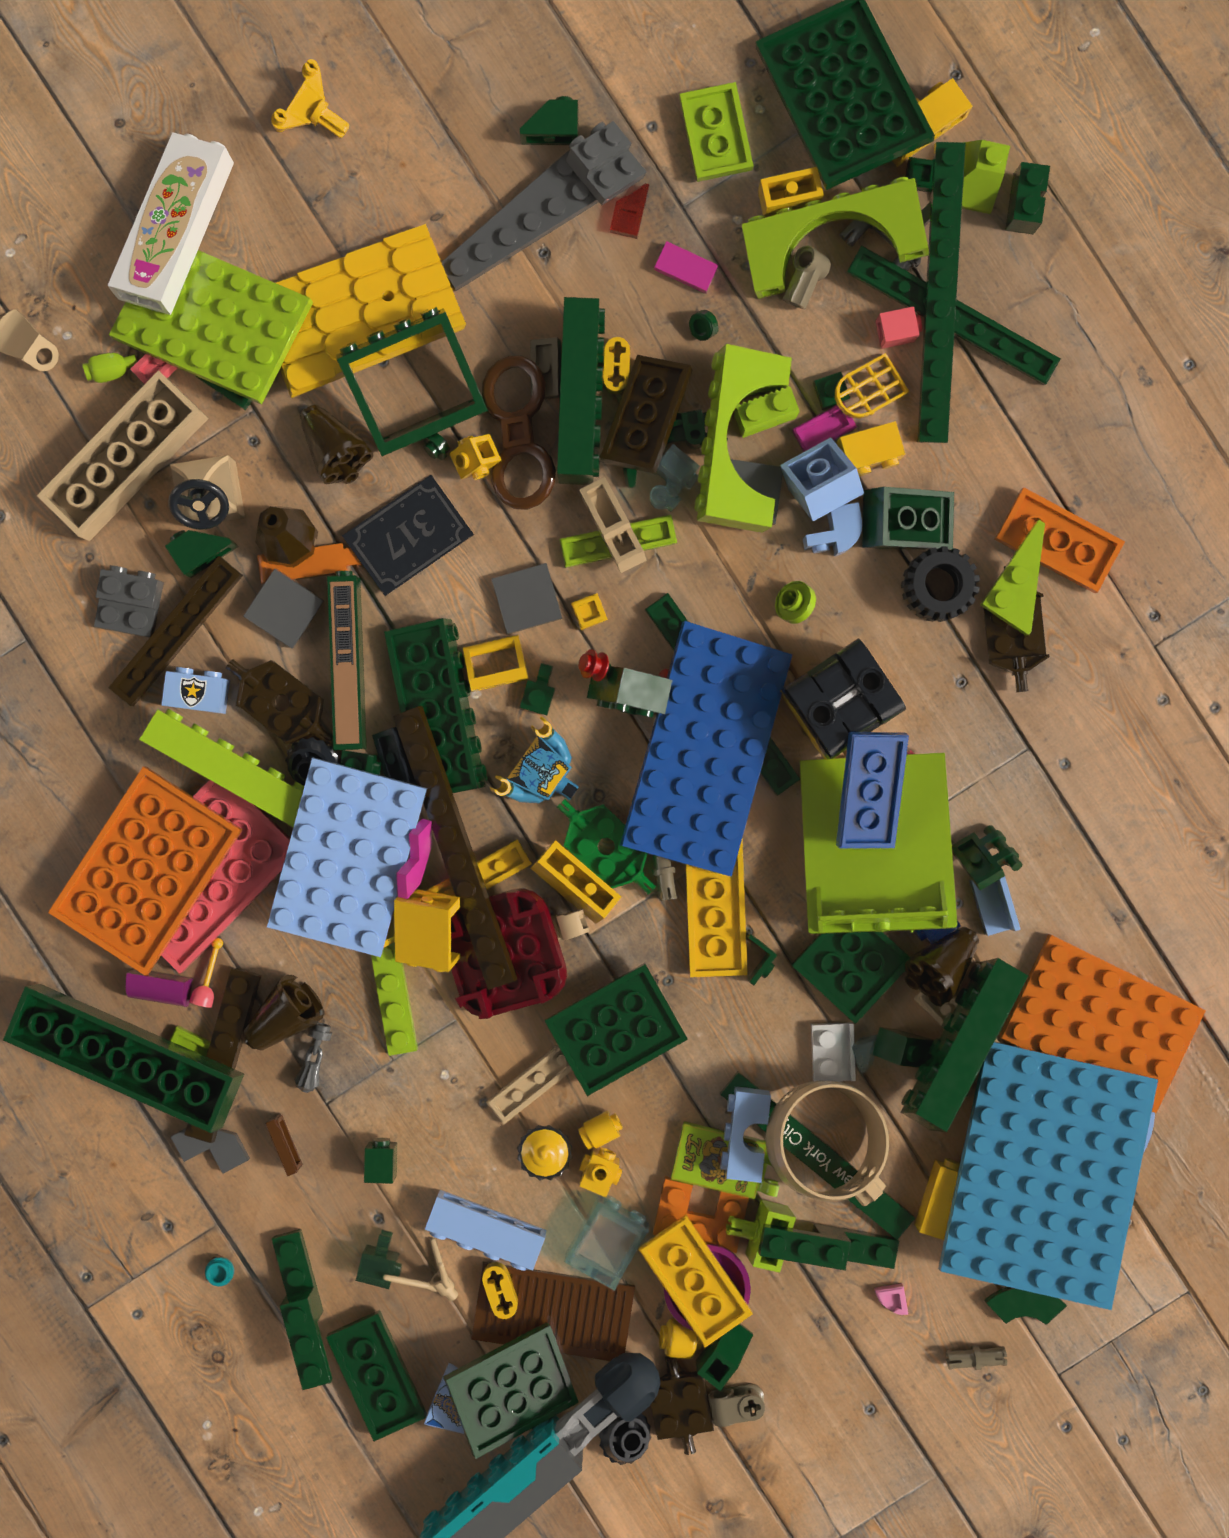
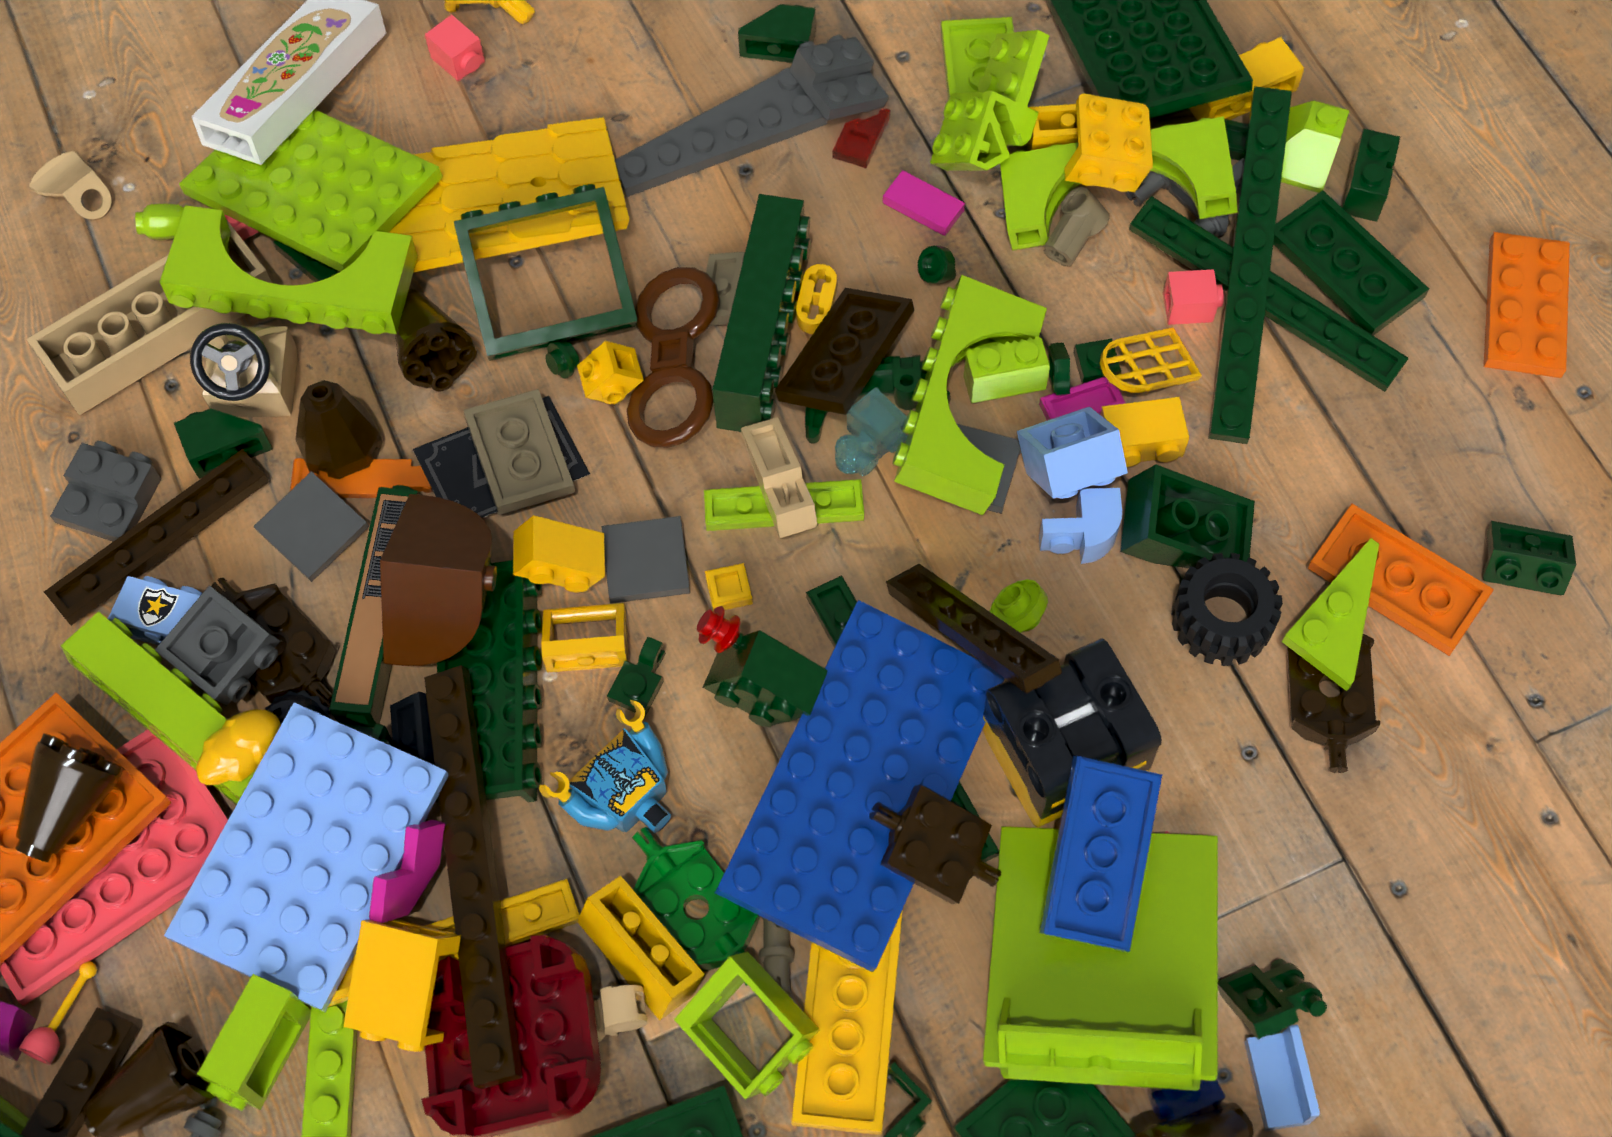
camera: 15 degrees right, 25 degrees down
none -> dark brown cone [15,733,124,862]
none -> dark grey plate [155,585,280,706]
none -> lime arch [160,205,417,334]
none -> yellow arm [196,709,281,785]
none -> lime window [197,974,311,1111]
none -> reddish brown brick [380,494,497,666]
none -> coral brick [424,14,485,81]
none -> dark tan plate [463,389,575,515]
none -> yellow brick [513,515,605,593]
none -> lime window [674,952,820,1099]
none -> dark brown plate [869,785,1001,904]
none -> dark brown plate [886,564,1062,694]
none -> lime piece [930,30,1050,171]
none -> dark green tile [1048,342,1070,395]
none -> yellow bracket [1064,93,1153,192]
none -> dark green plate [1273,190,1429,336]
none -> dark green bracket [1483,521,1576,595]
none -> orange plate [1484,232,1570,378]

